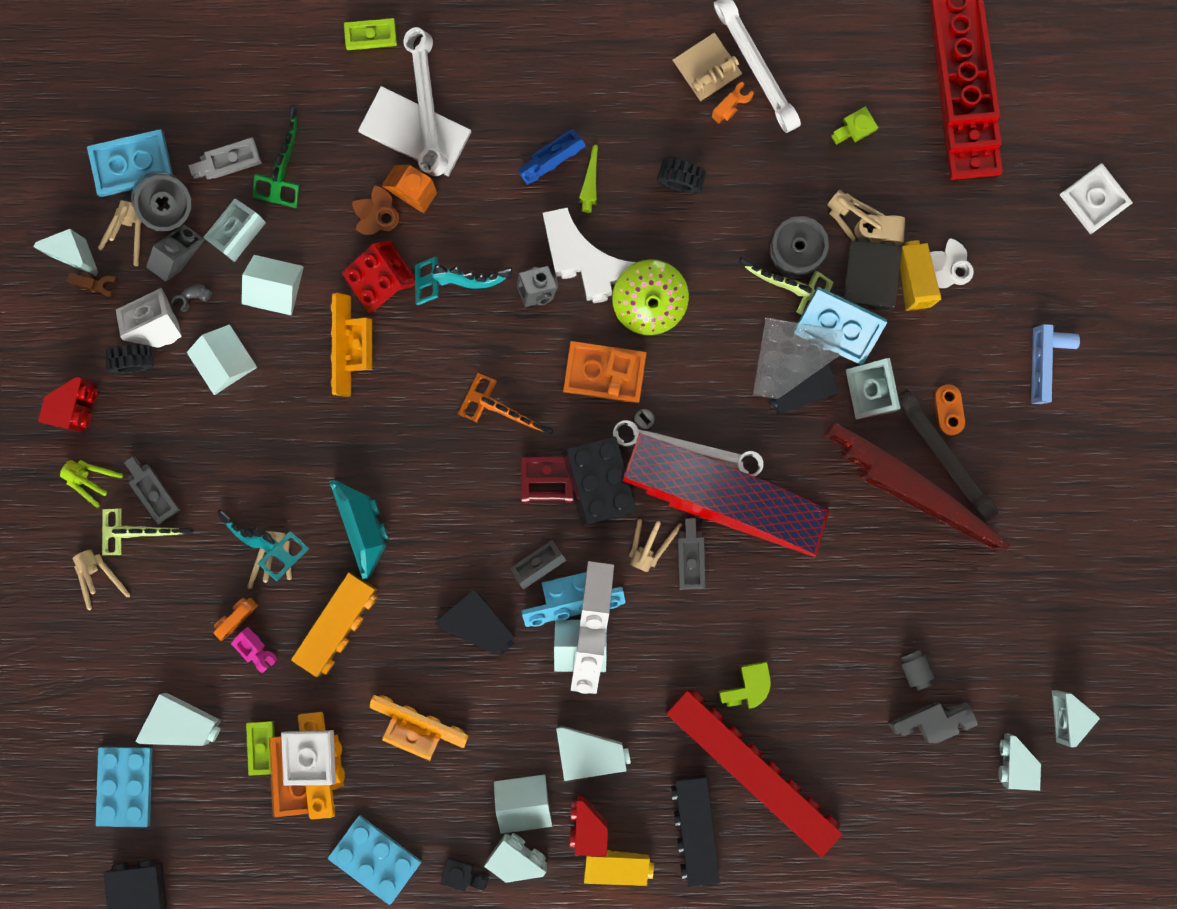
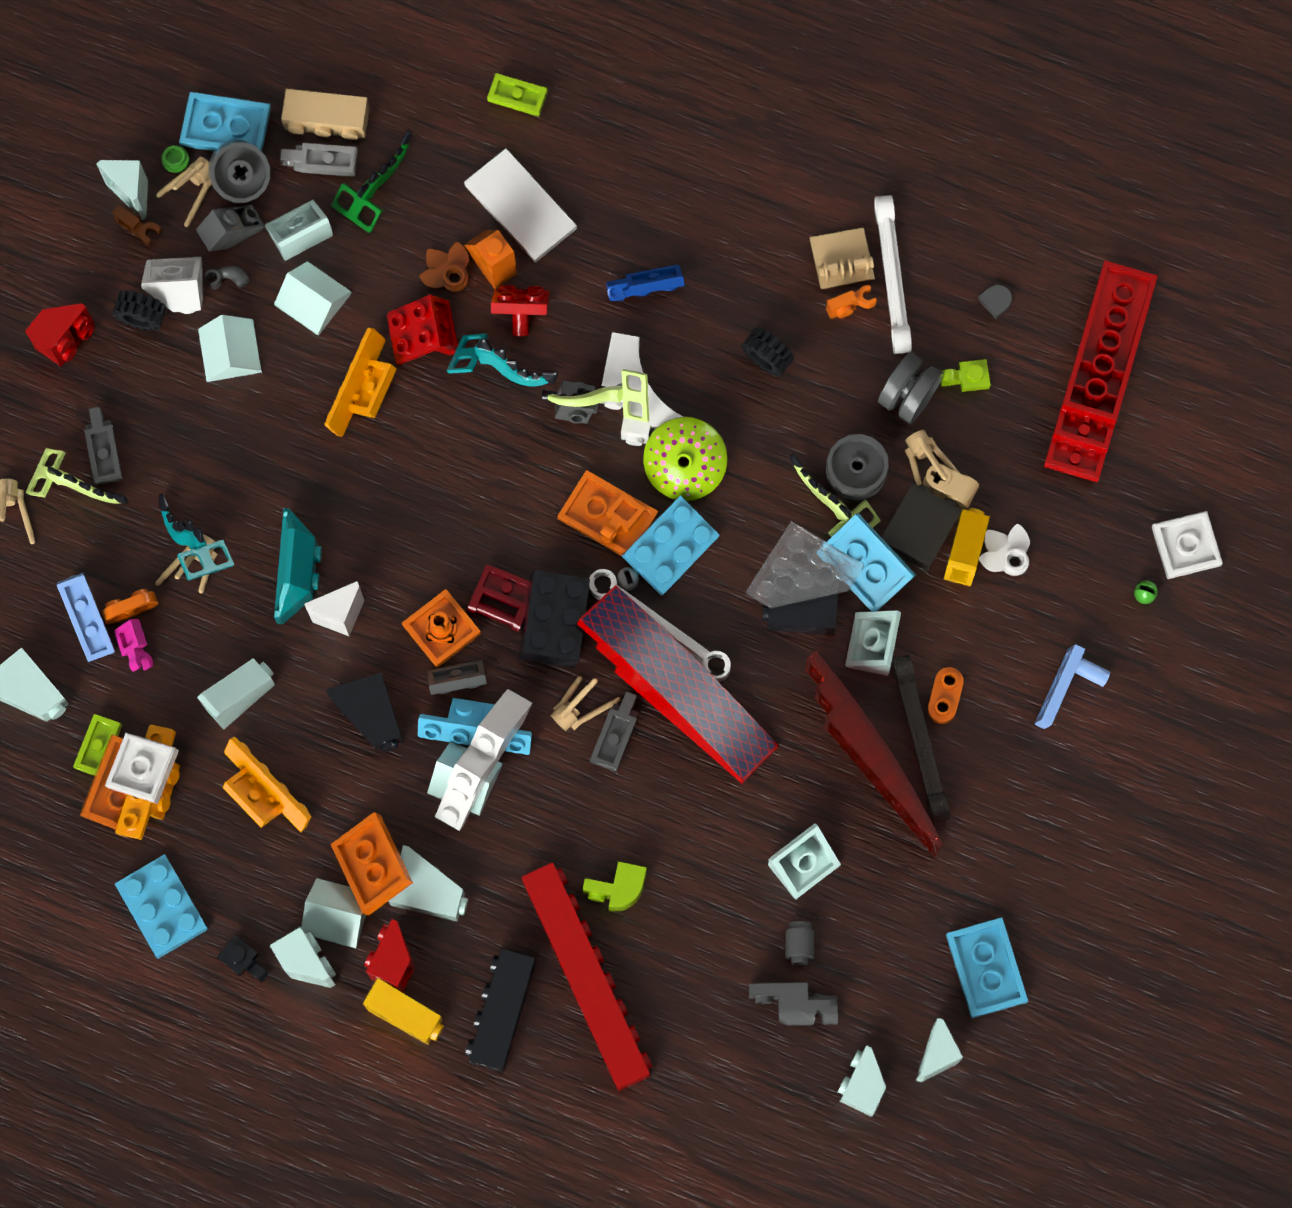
camera: 20 degrees right, 10 degrees down
lime plant [60,460,123,508] -> none
light orange brick [291,573,378,677] -> none
white piece [404,27,448,176] -> none
orange piece [458,373,554,435] -> none
lime piece [579,145,598,213] -> none
none -> light blue piece [57,572,115,662]
none -> bright green plate [161,146,189,173]
none -> light aqua slope [197,659,275,730]
none -> tan brick [281,89,370,140]
none -> white slope [305,581,365,636]
none -> orange plate [330,812,413,916]
none -> orange plate [401,589,481,668]
none -> red plate [491,285,550,336]
none -> yellowish green piece [541,369,649,422]
none -> medium azure plate [622,496,720,595]
none -> light aqua slope [768,824,841,899]
none -> dark grey wheel [878,352,944,425]
none -> medium azure plate [946,918,1028,1018]
none -> dark grey tile [978,285,1012,319]
none -> bright green hinge [1134,580,1158,604]

